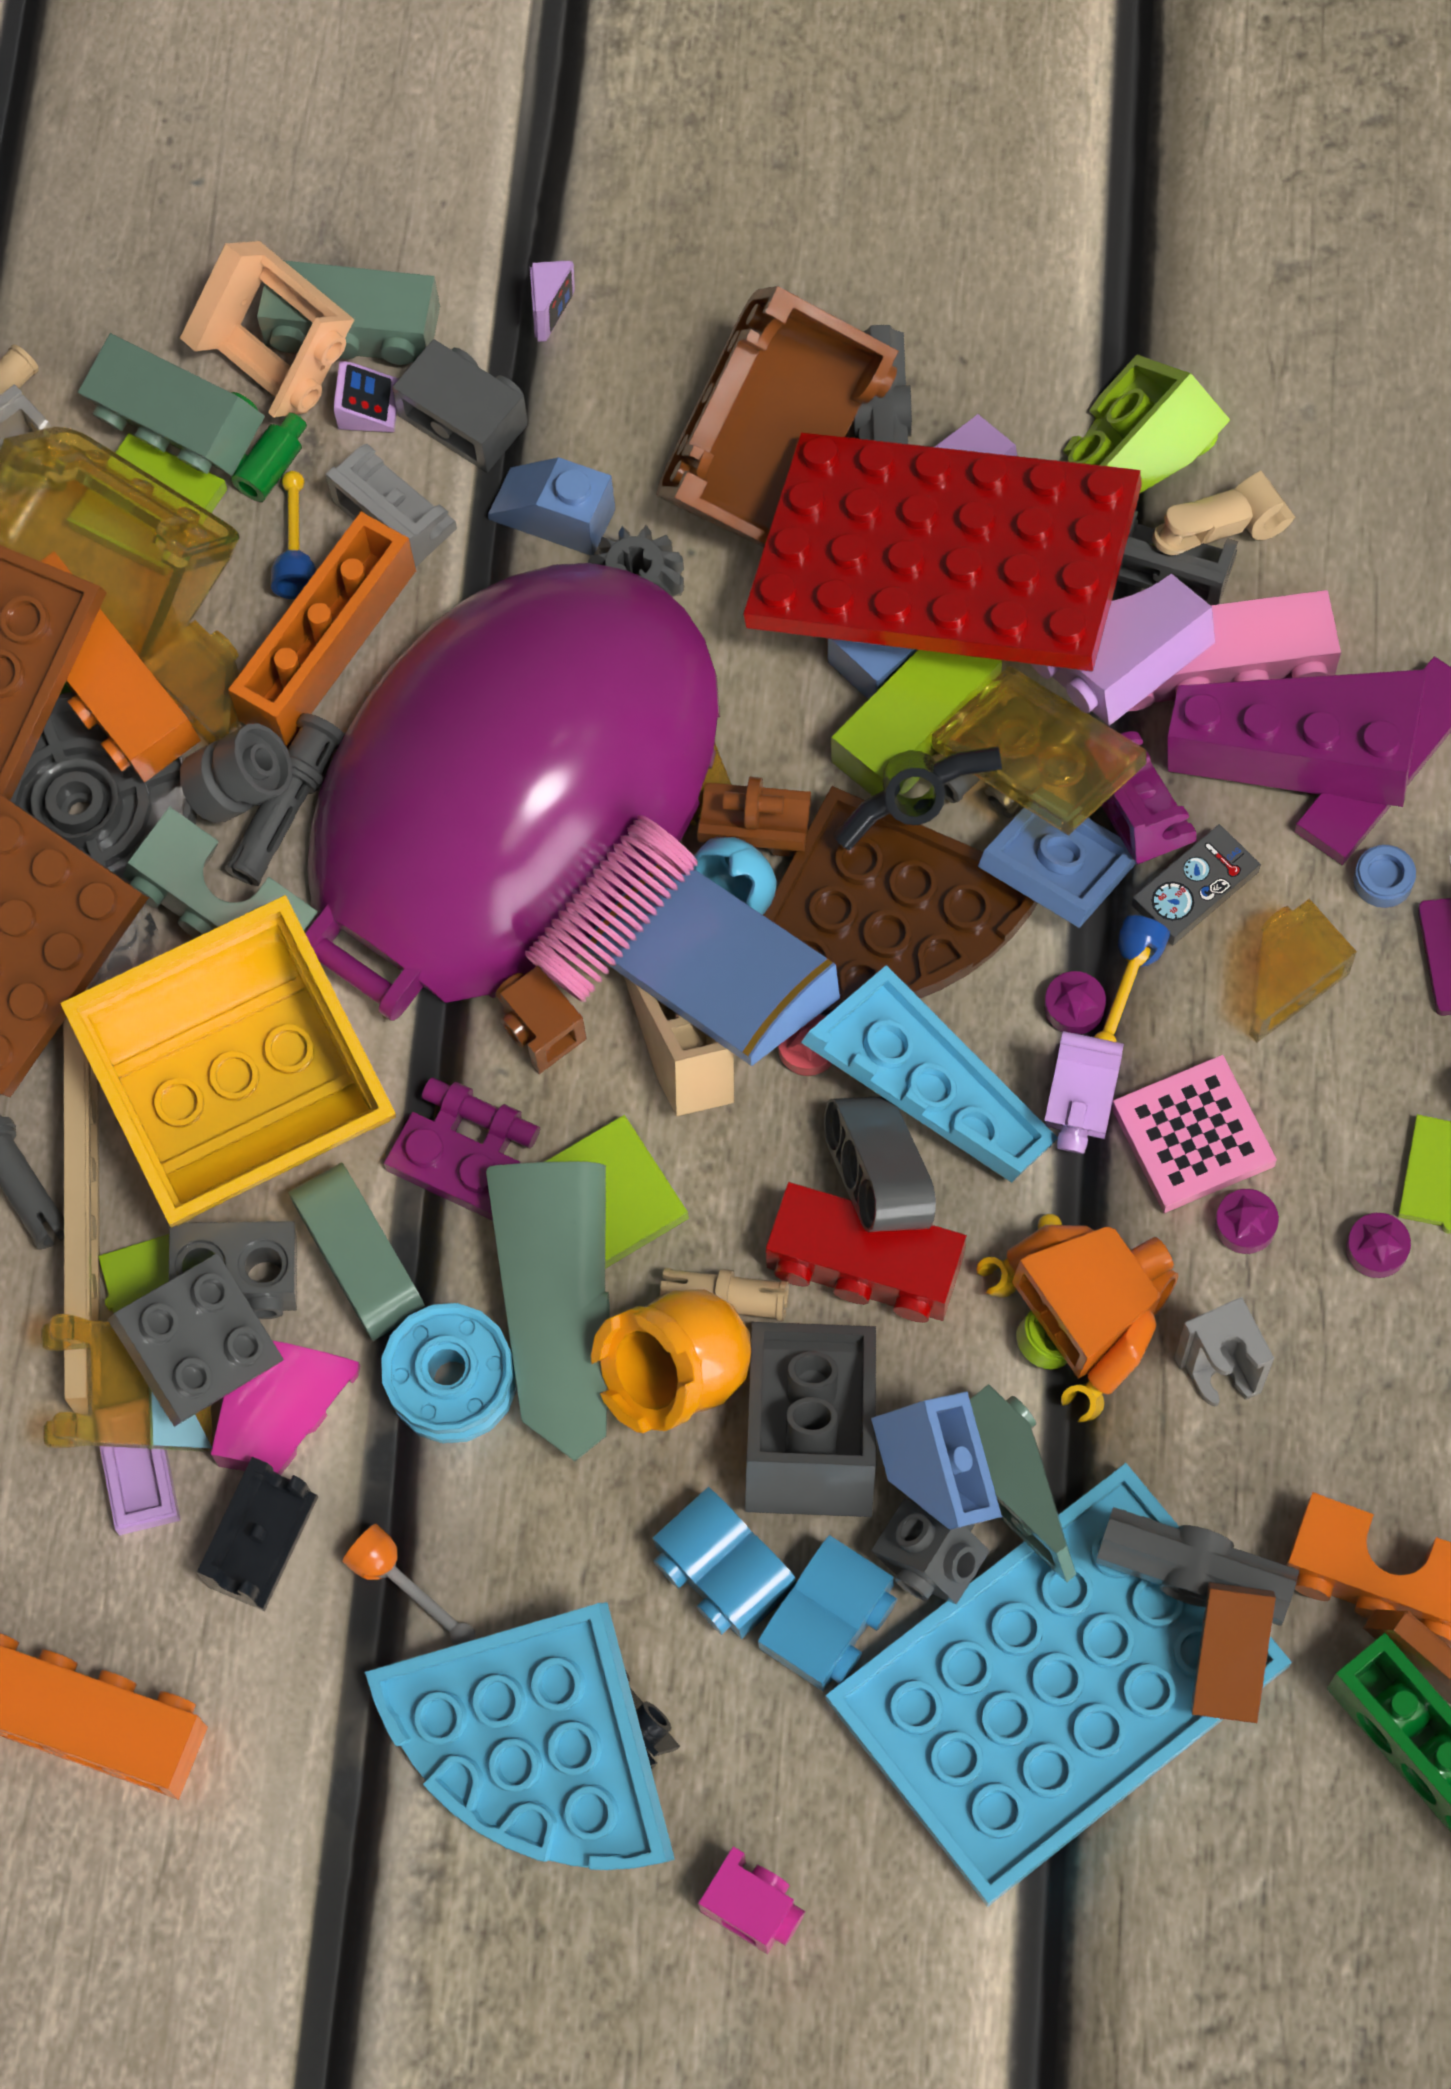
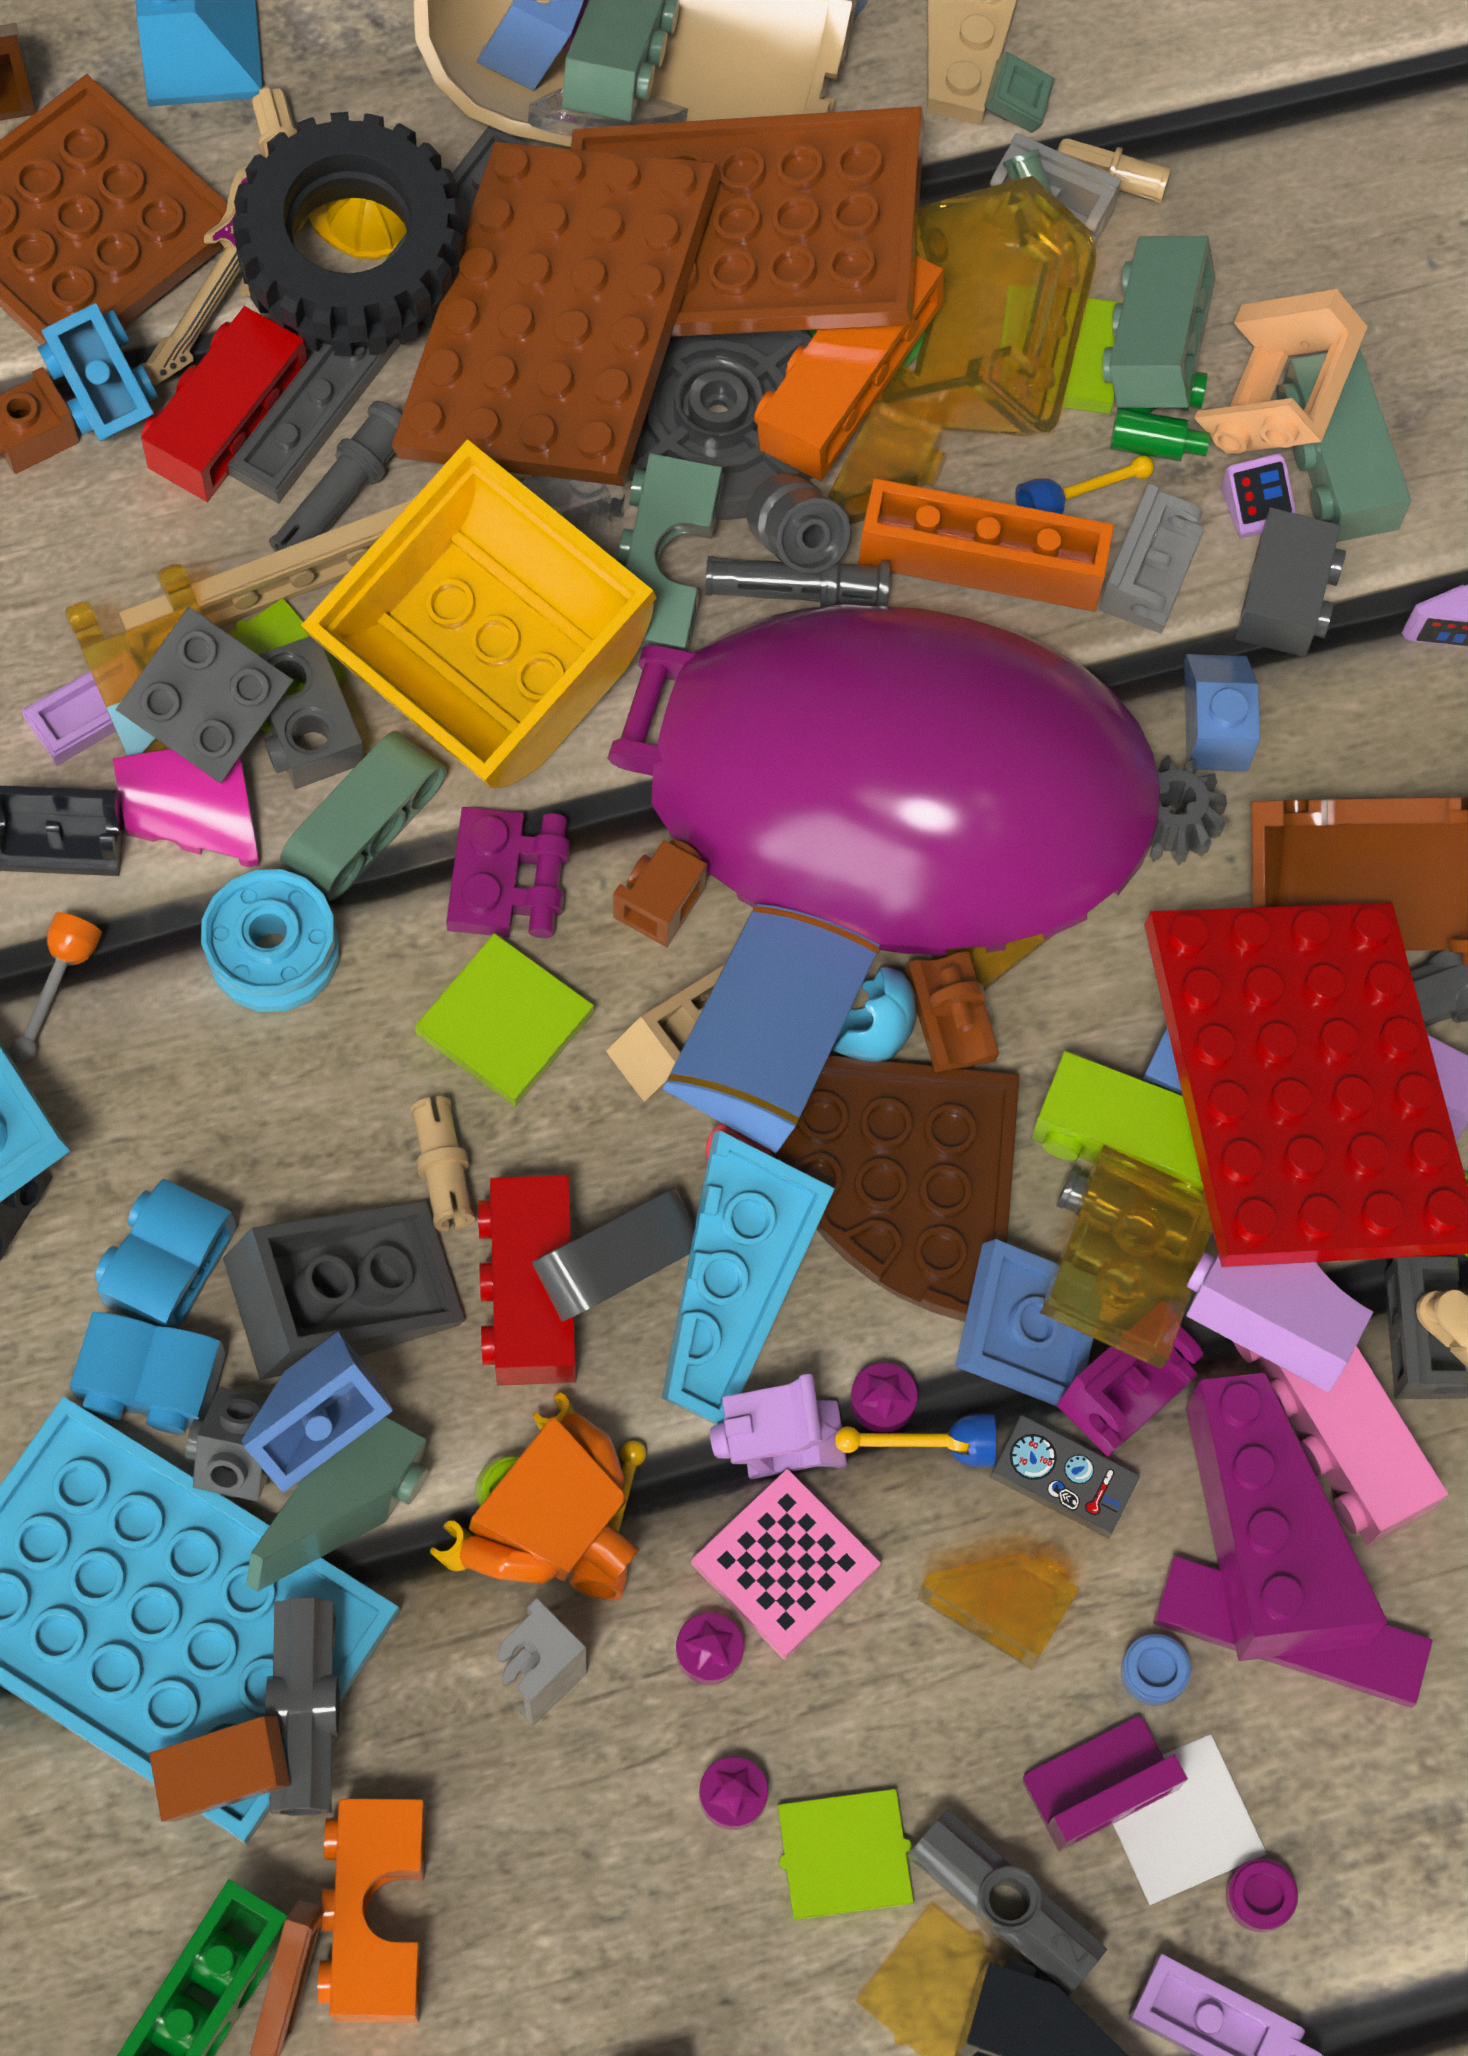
camera: 60 degrees right, 0 degrees up
sand green panel [486,1161,610,1462] -> none
bright pink piece [525,815,698,1002] -> none
light orange tile [591,1289,751,1433] -> none
black piece [833,746,1002,850] -> none

